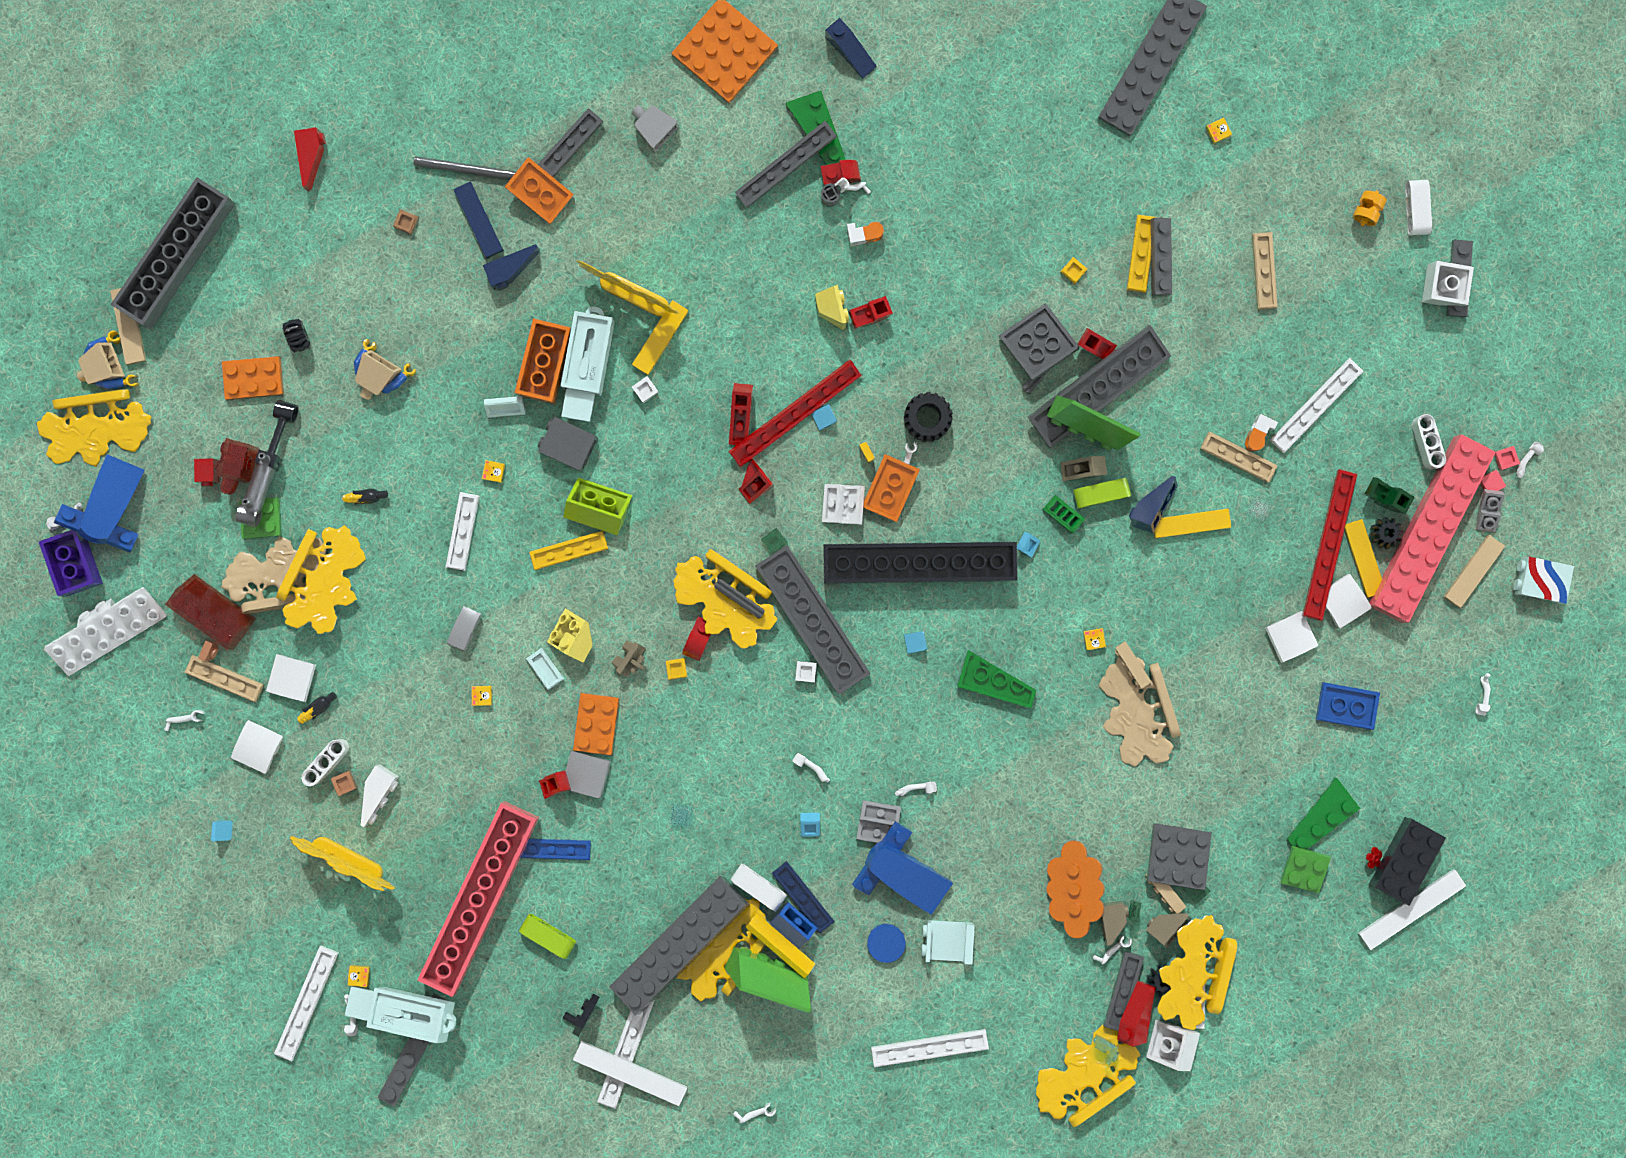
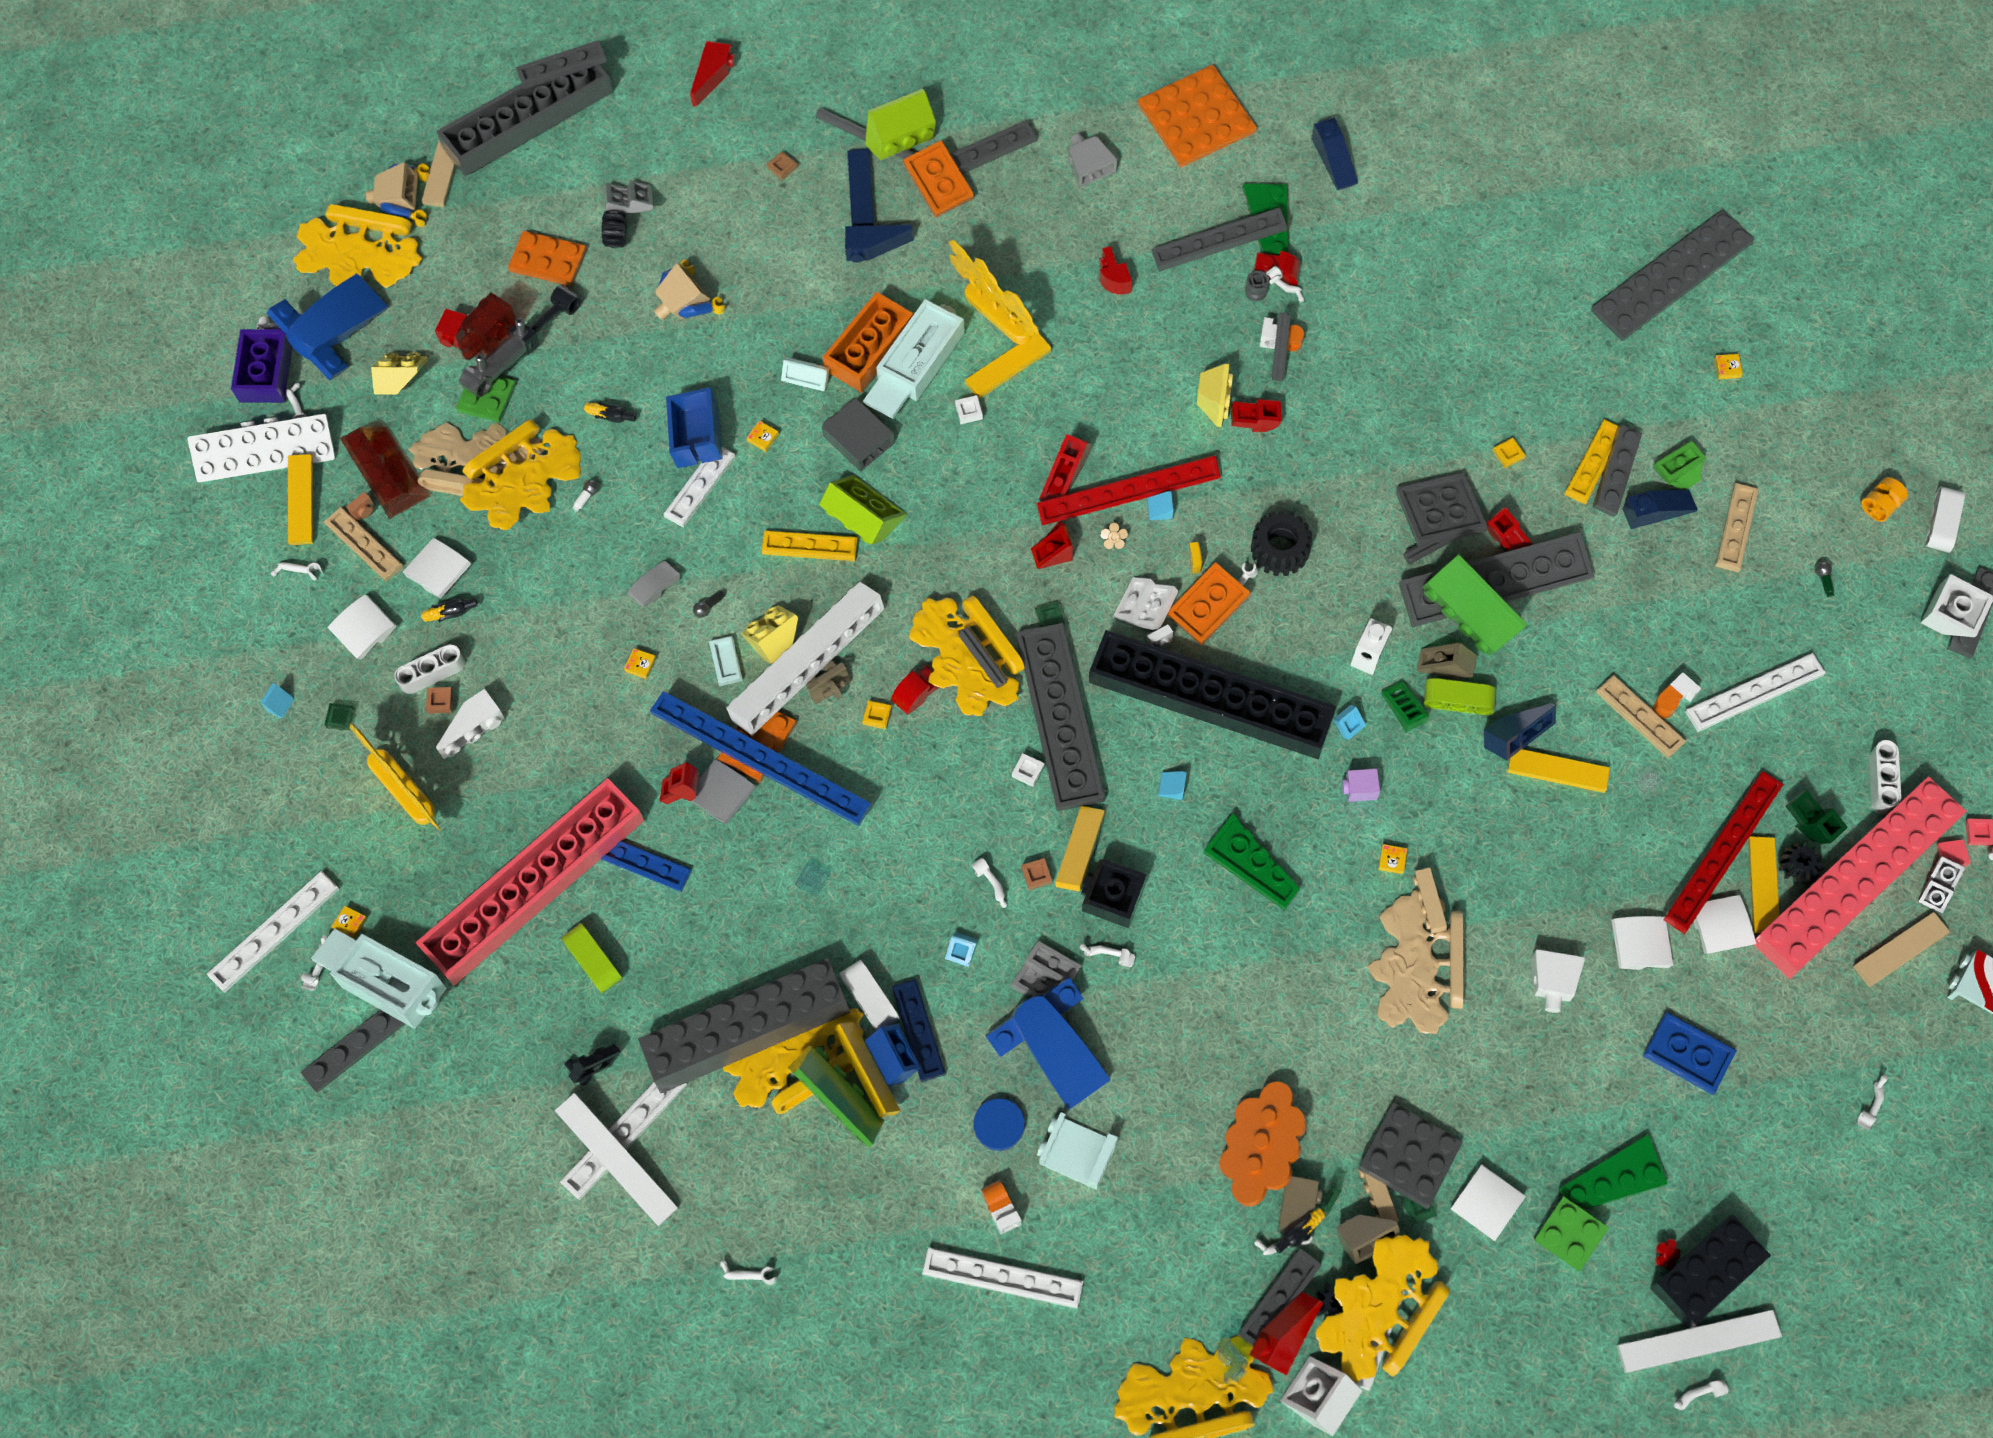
camera: 25 degrees right, 20 degrees down
none -> white piece [286,383,307,419]
none -> yellow tile [288,454,313,545]
none -> clear green tile [324,703,355,731]
none -> light yellow slope [371,353,428,394]
none -> dark grey plate [516,40,607,89]
none -> piece [572,479,599,512]
none -> light grey slope [604,180,653,213]
none -> blue plate [650,691,871,827]
none -> blue piece [666,387,722,468]
none -> piece [692,591,725,618]
none -> white brick [727,582,884,735]
none -> lime slope [865,89,936,160]
none -> leg [981,1180,1022,1235]
none -> nougat plate [1021,858,1052,891]
none -> yellow tile [1055,806,1105,892]
none -> black hinge [1081,860,1147,928]
none -> red brick [1099,246,1132,295]
none -> tan plant [1101,523,1128,549]
none -> white plate [1147,625,1173,649]
none -> dark grey axle [1272,313,1291,381]
none -> black piece [1273,1208,1325,1254]
none -> lavender brick [1342,769,1380,802]
none -> white torso [1350,618,1393,675]
none -> white slope [1451,1165,1526,1241]
none -> white torso [1531,949,1585,1013]
none -> dark blue slope [1622,490,1698,529]
none -> bright green slope [1653,441,1706,490]
none -> white piece [1674,1380,1729,1410]
none -> piece [1815,562,1834,598]

